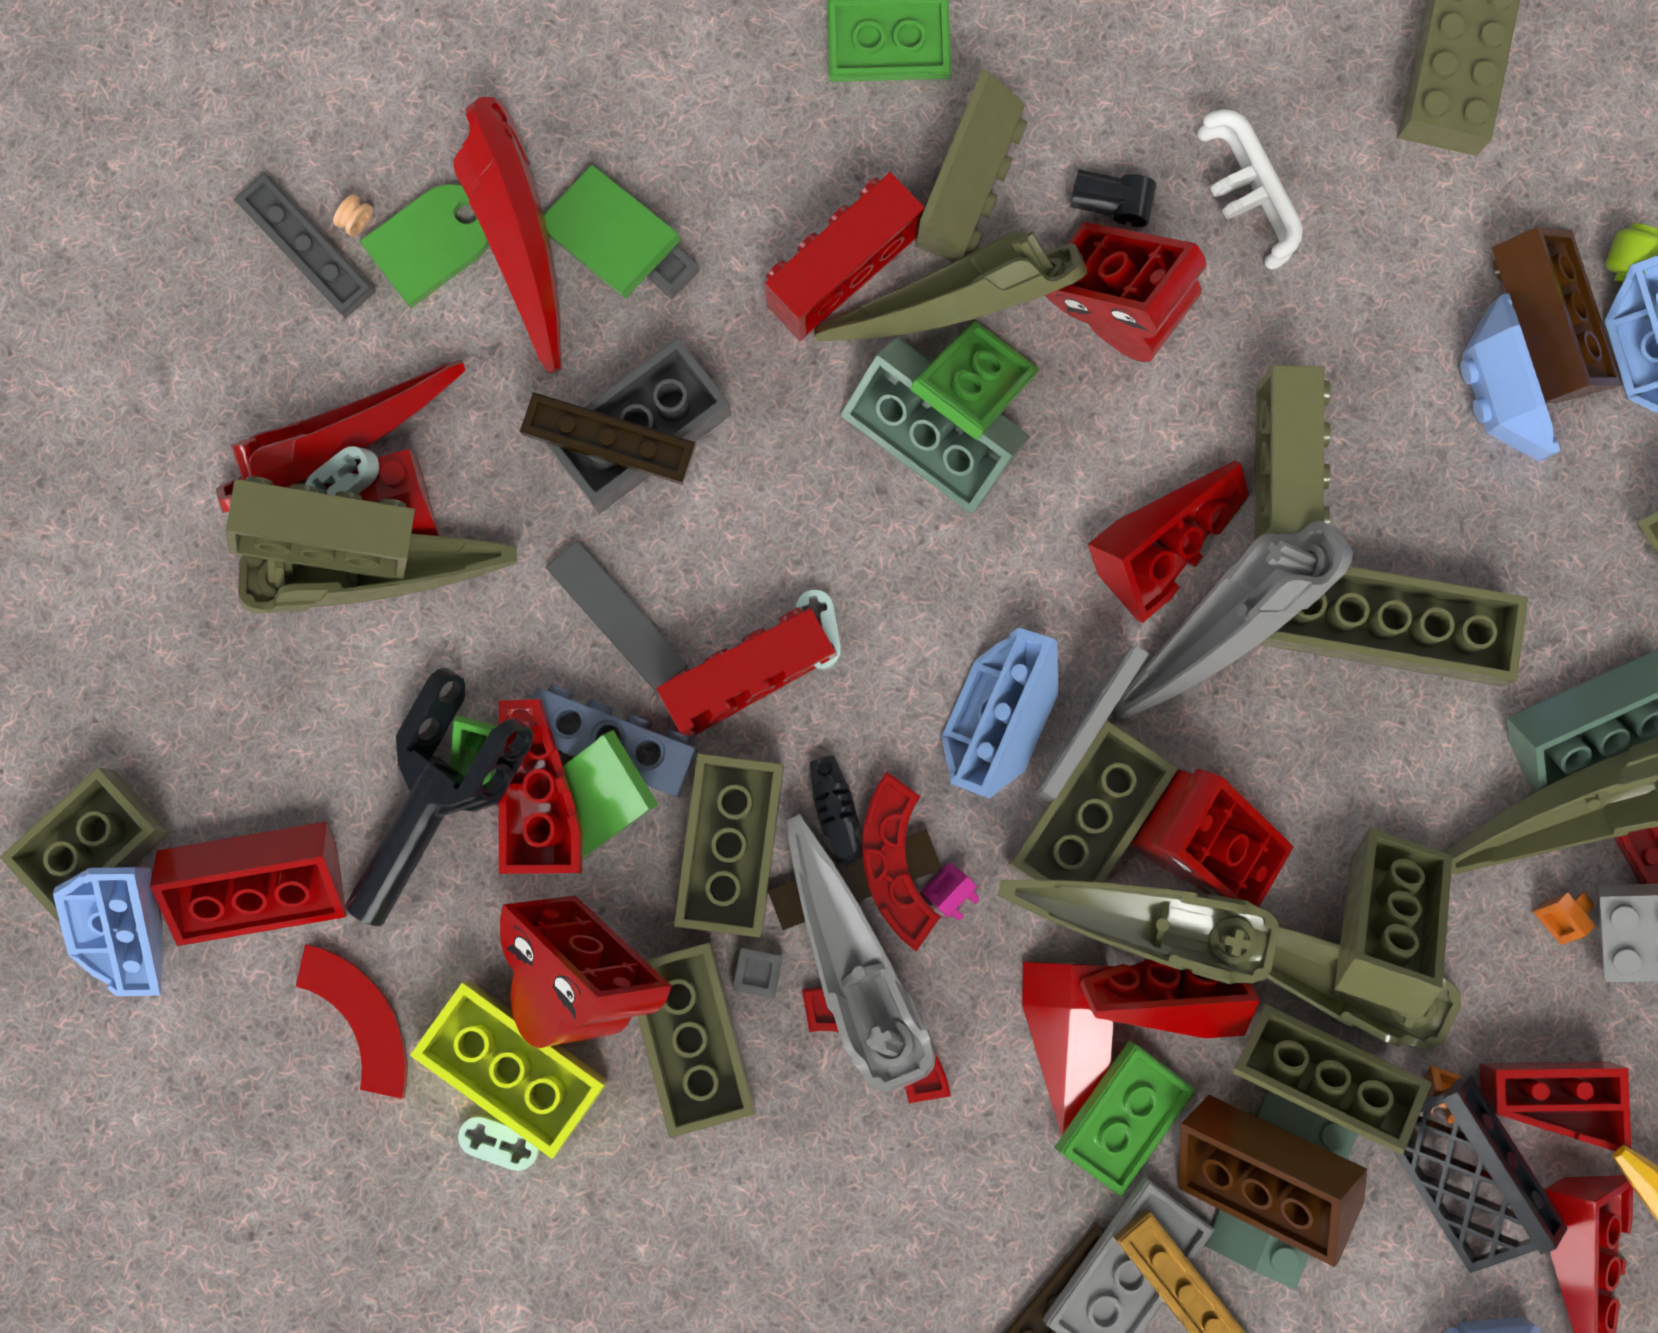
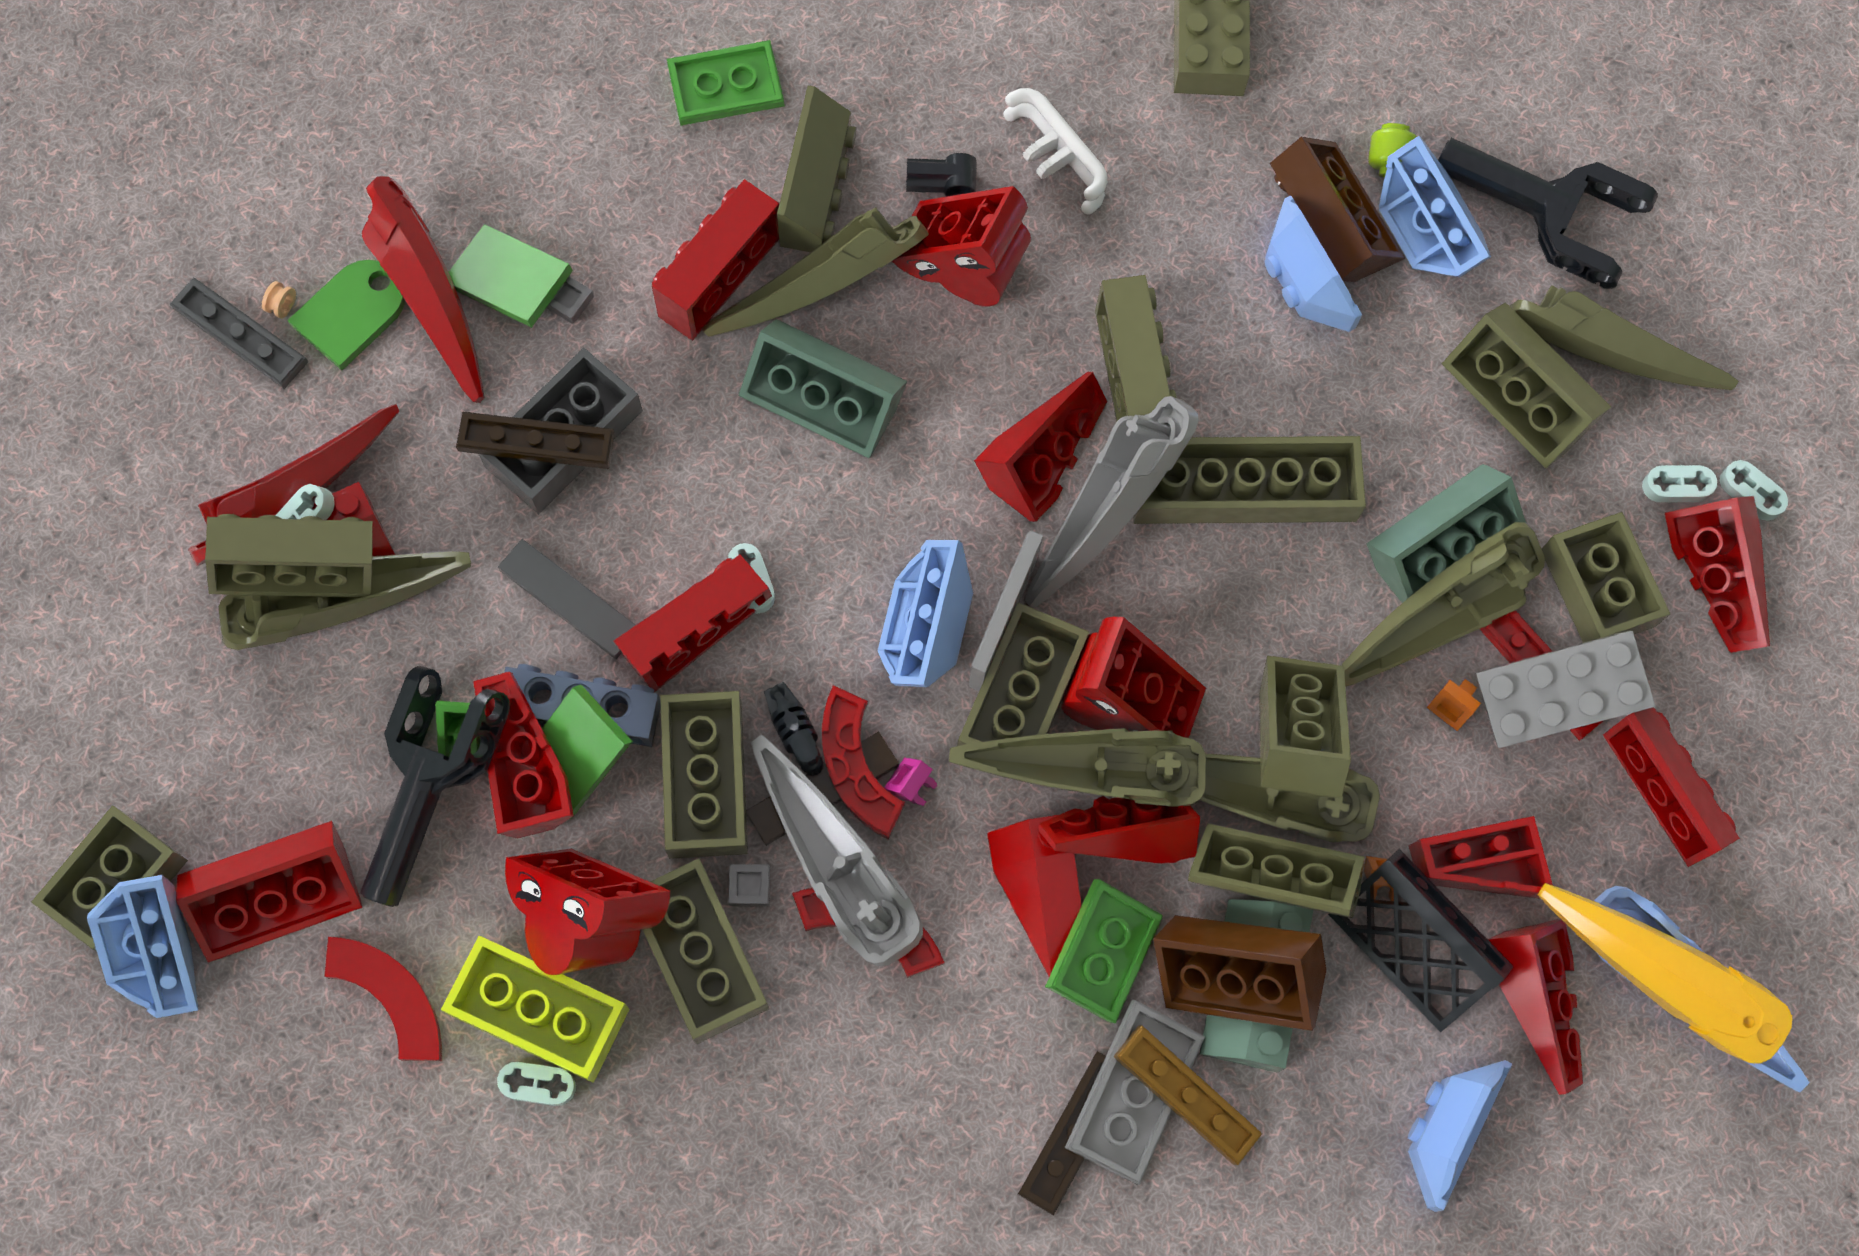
camera: 15 degrees left, 10 degrees down
bright green tile [910,320,1040,440] -> none

